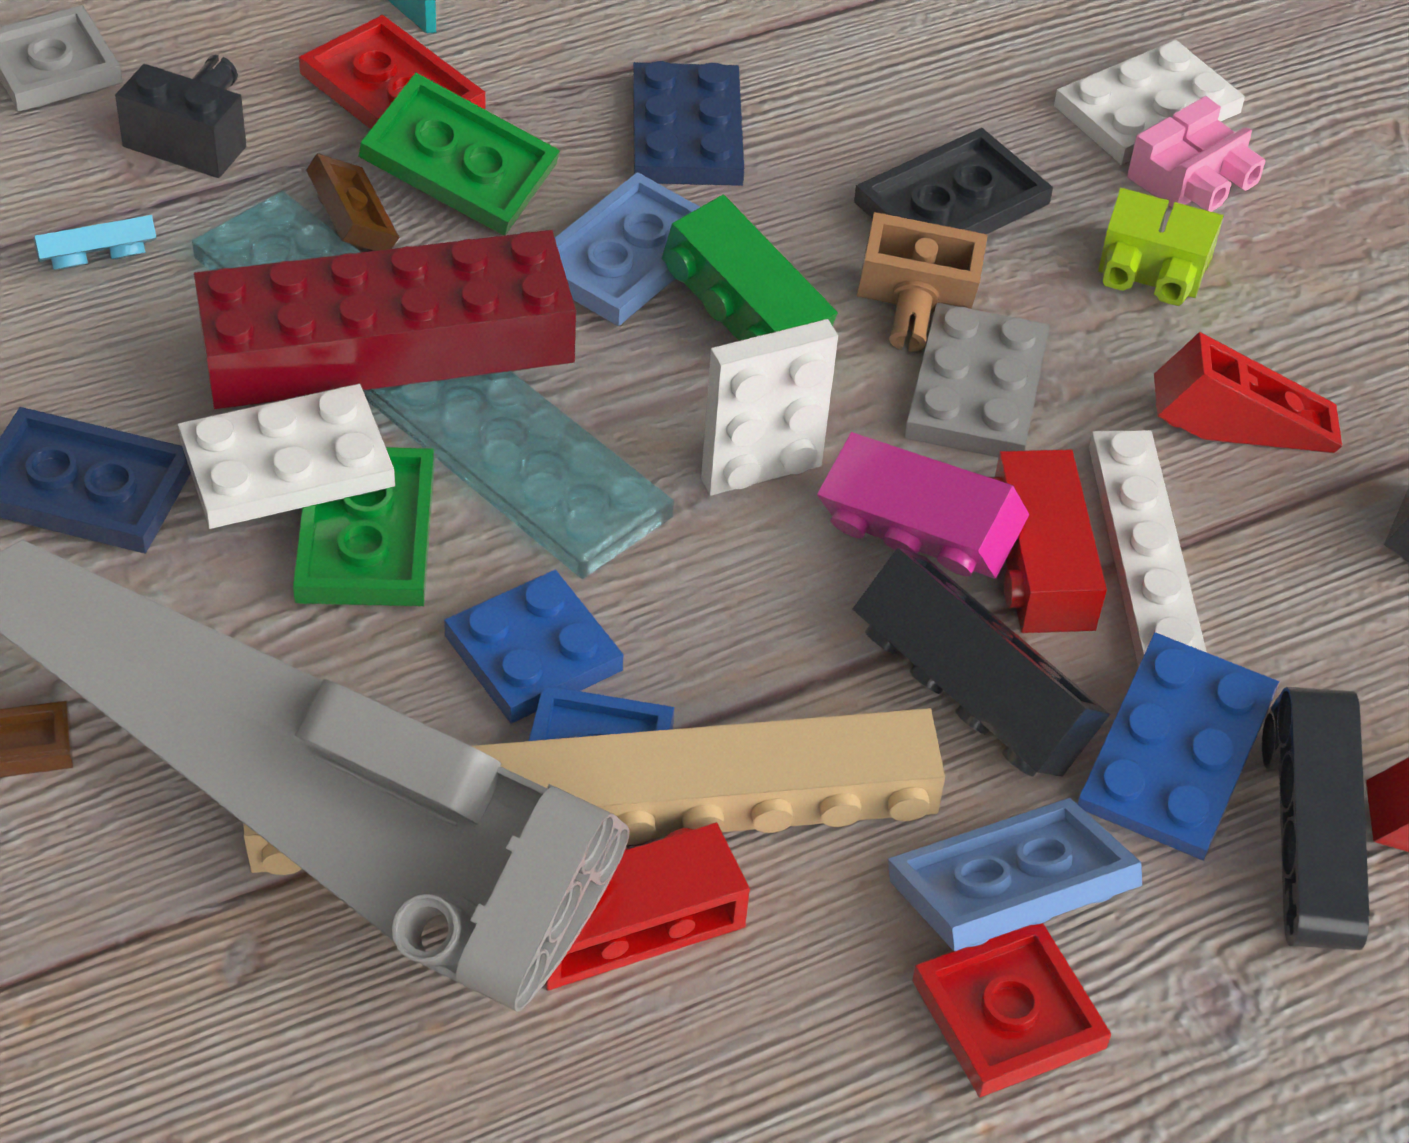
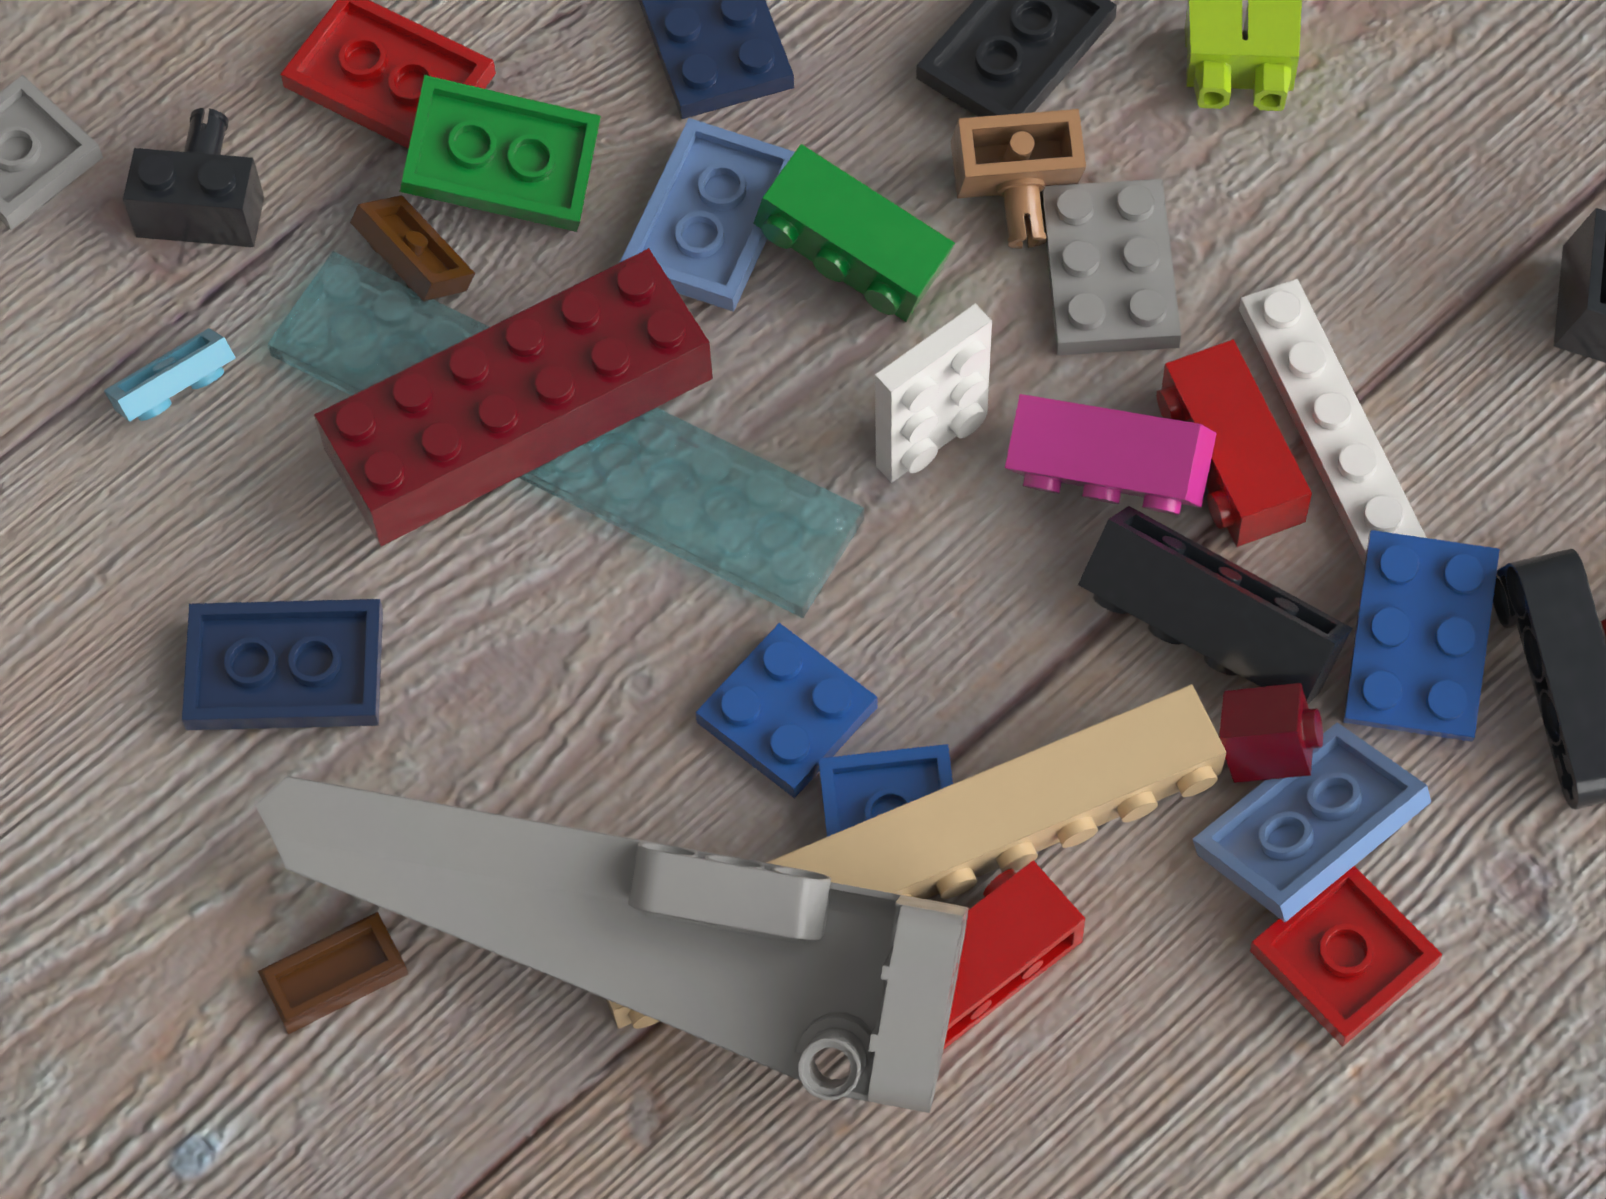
camera: 10 degrees left, 15 degrees up
white plate [178,384,395,529] -> none
green plate [293,447,435,606] -> none
red slope [1154,332,1342,453] -> none
none -> dark red brick [1219,683,1323,783]

